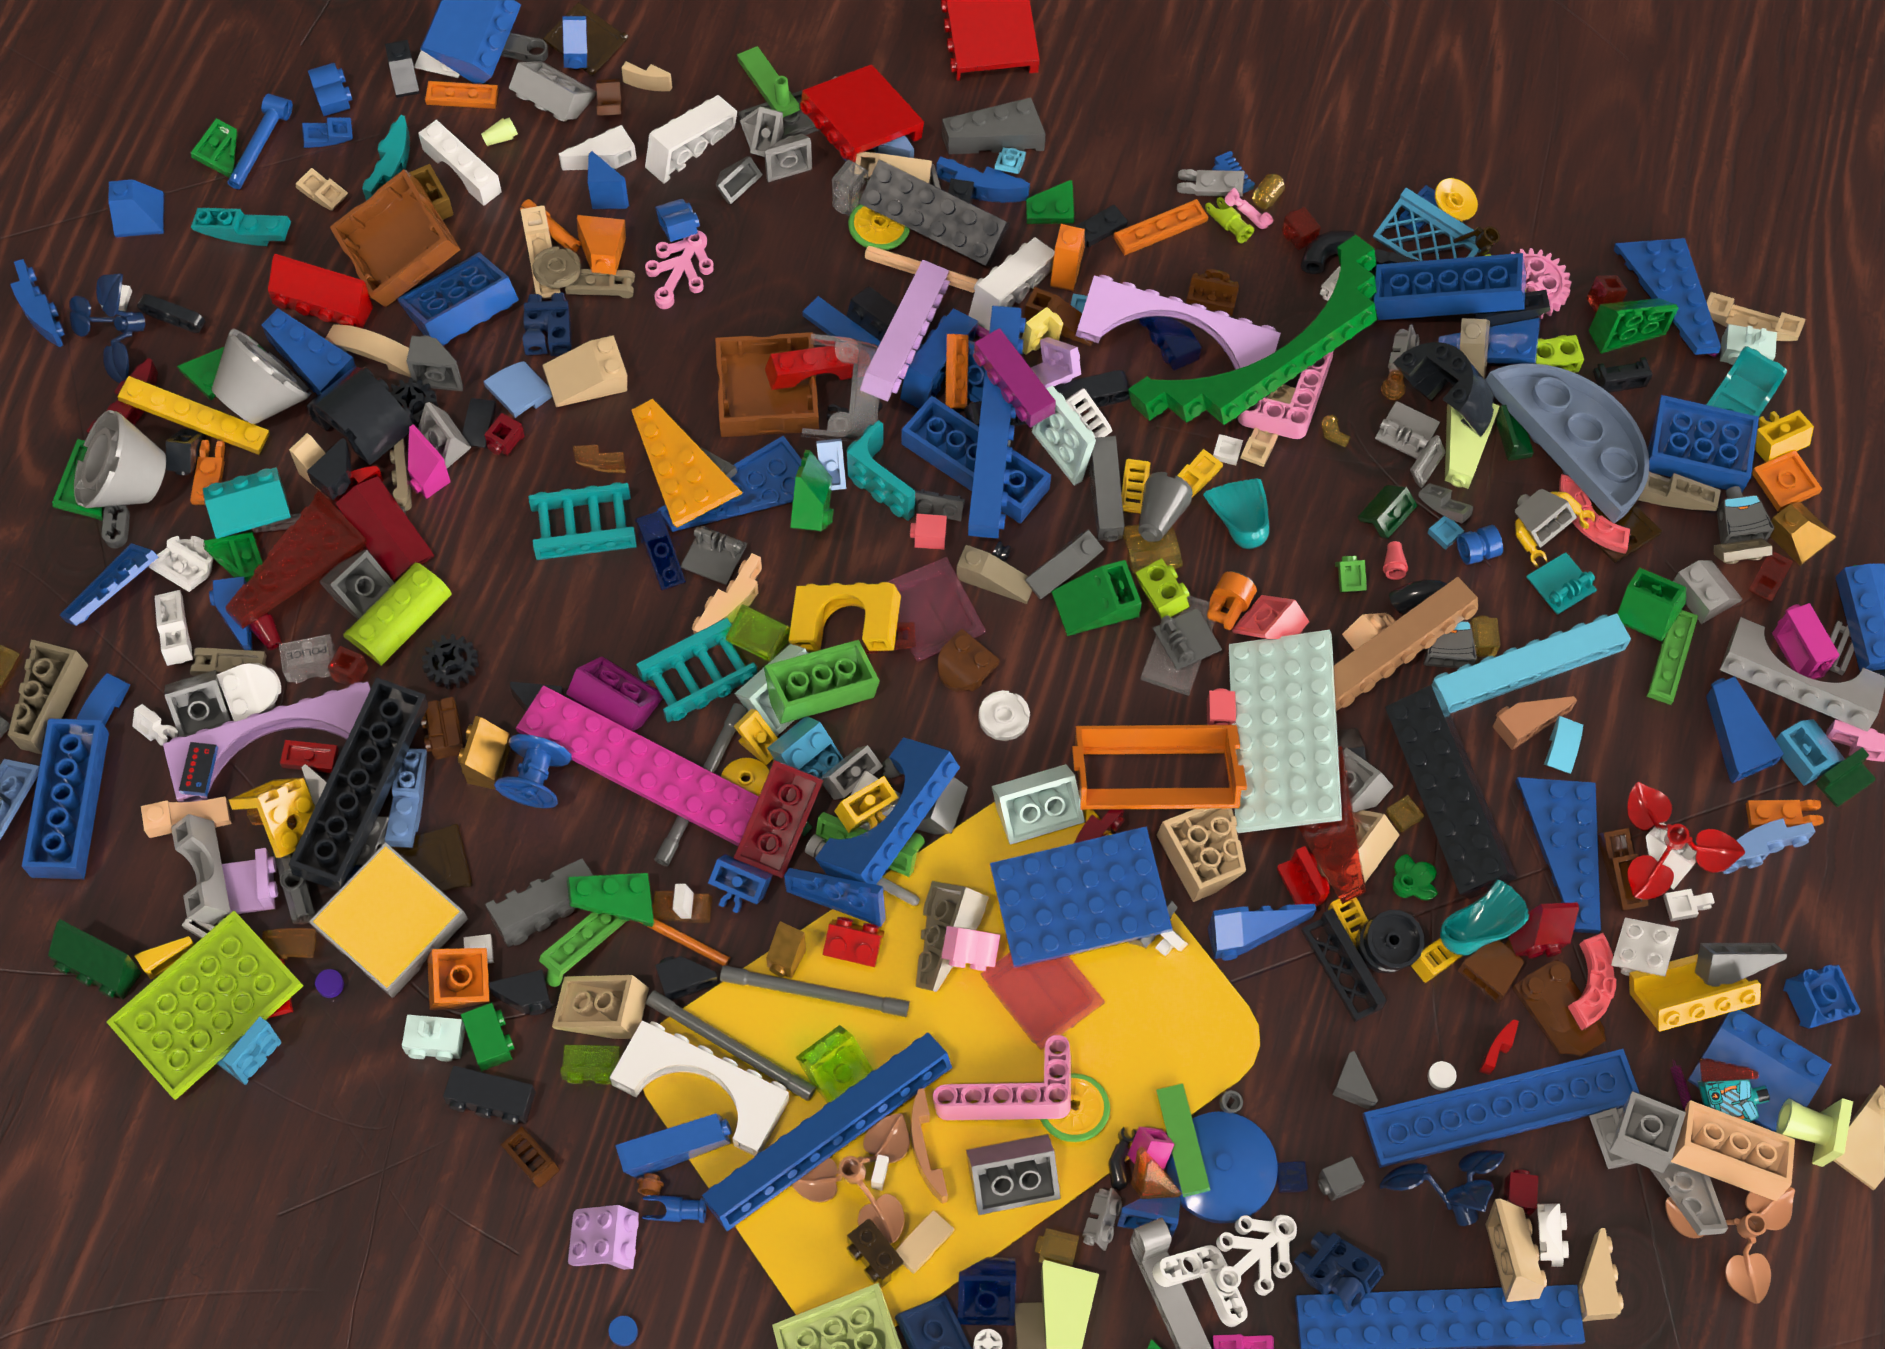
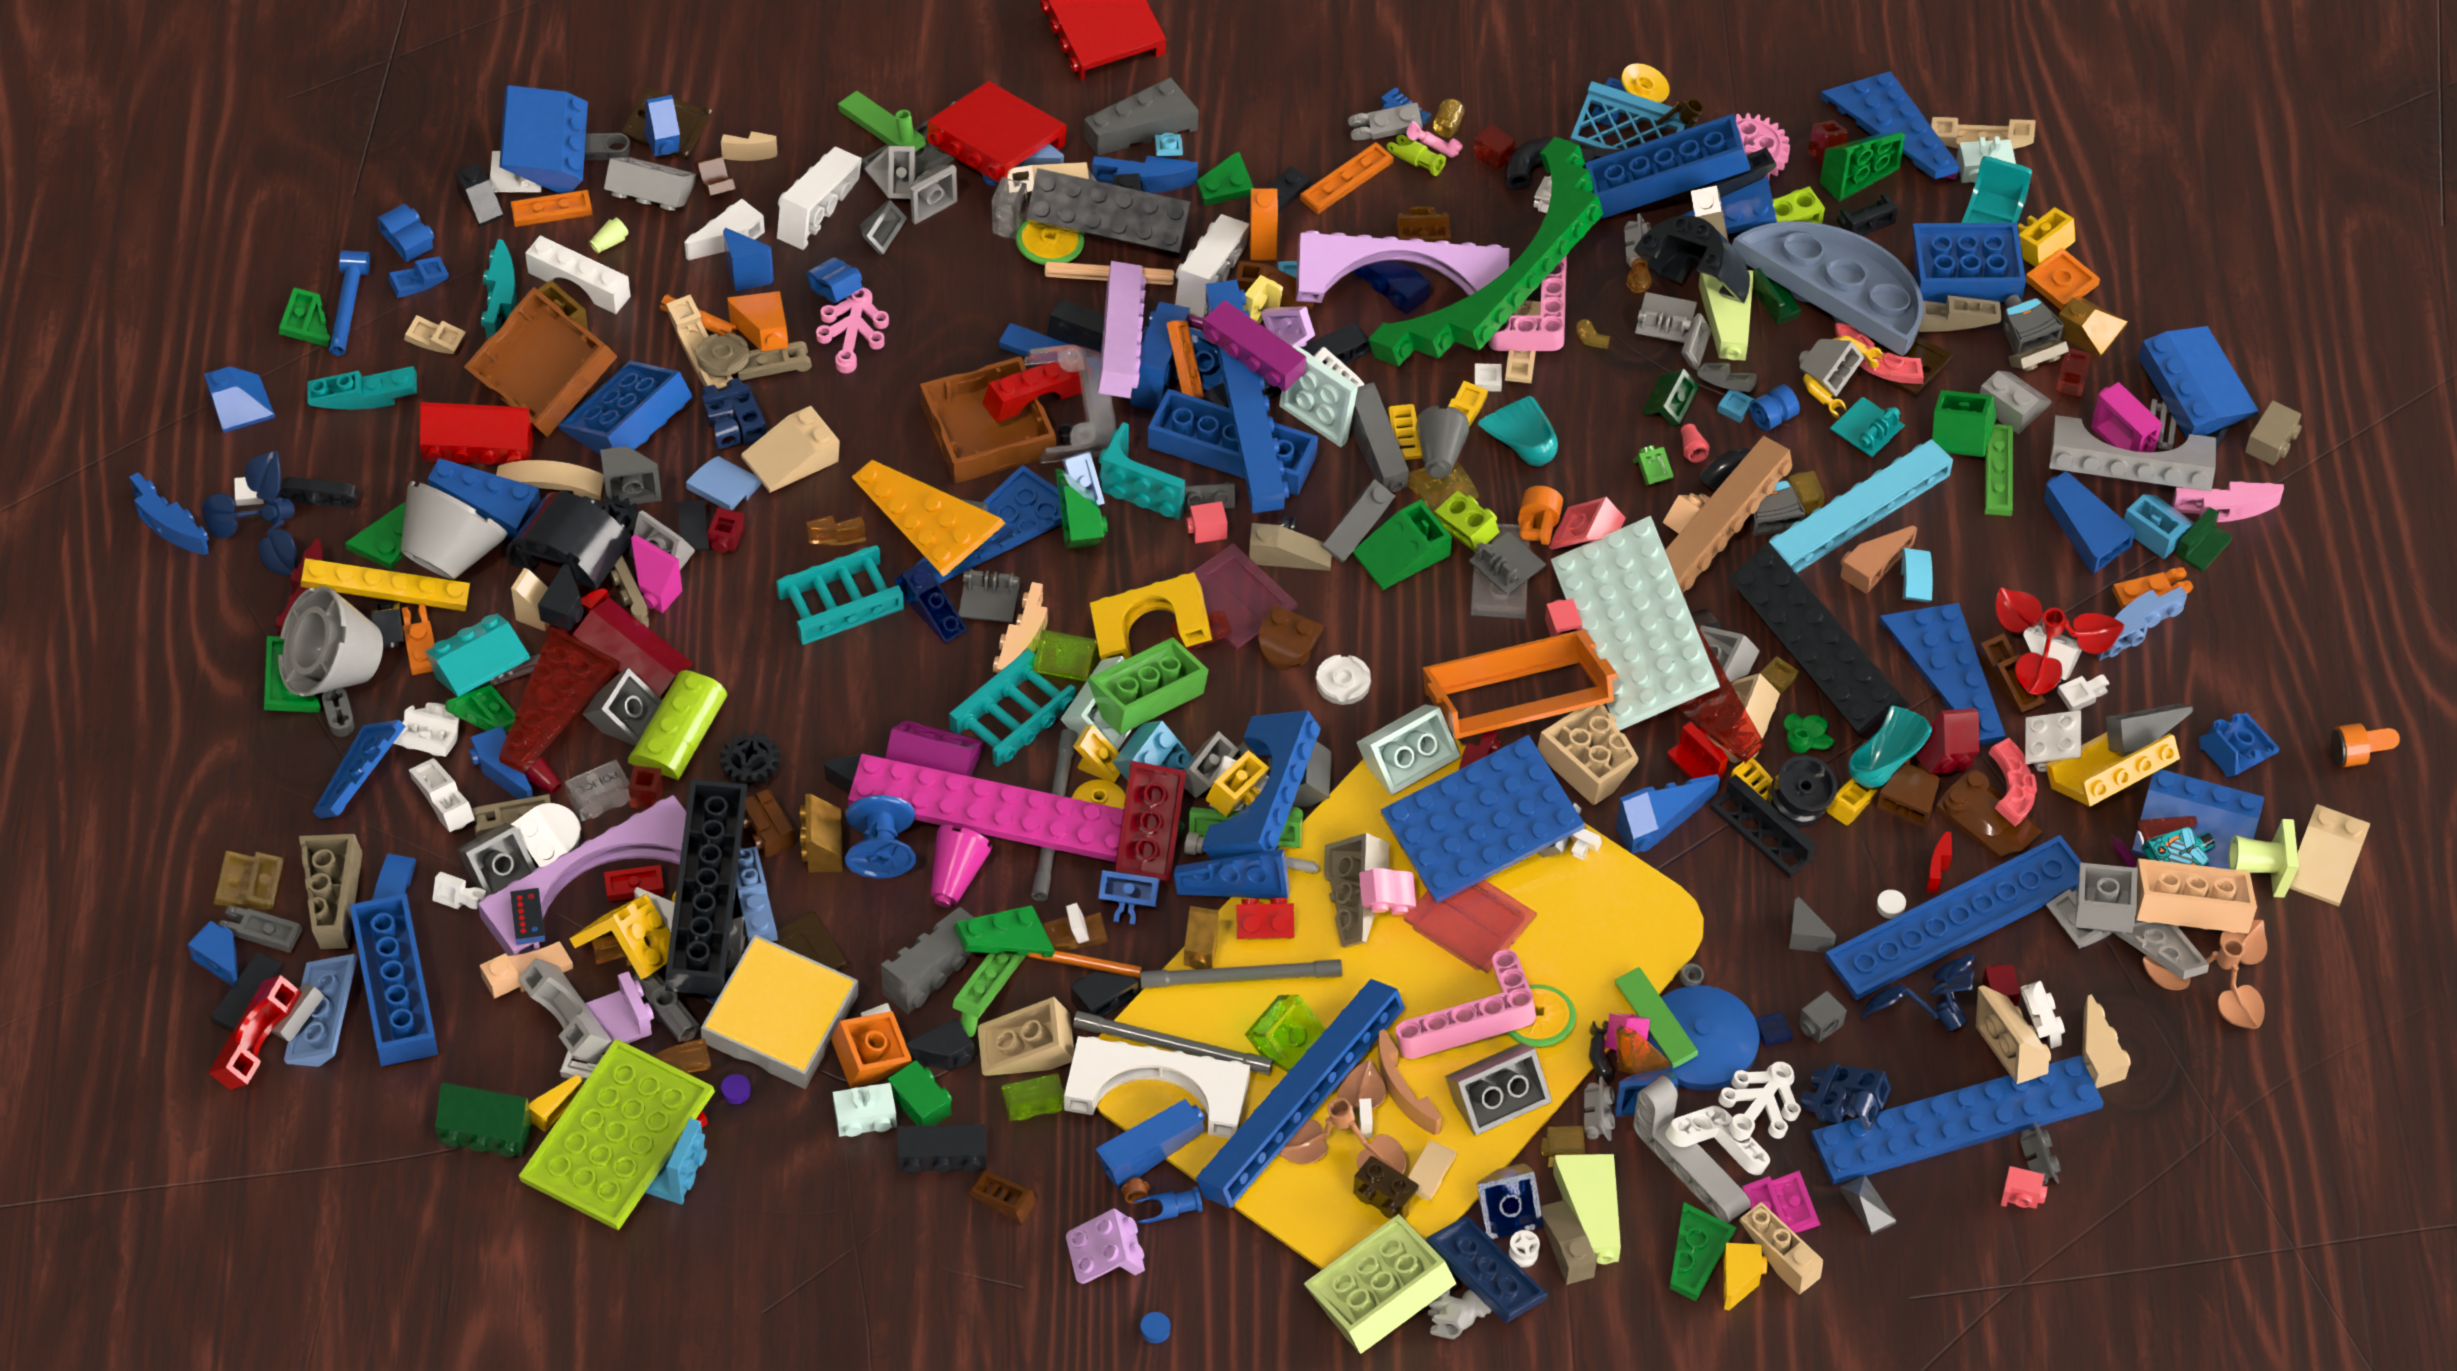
camera: 15 degrees left, 10 degrees down
none -> dark pink cone [930,825,992,908]

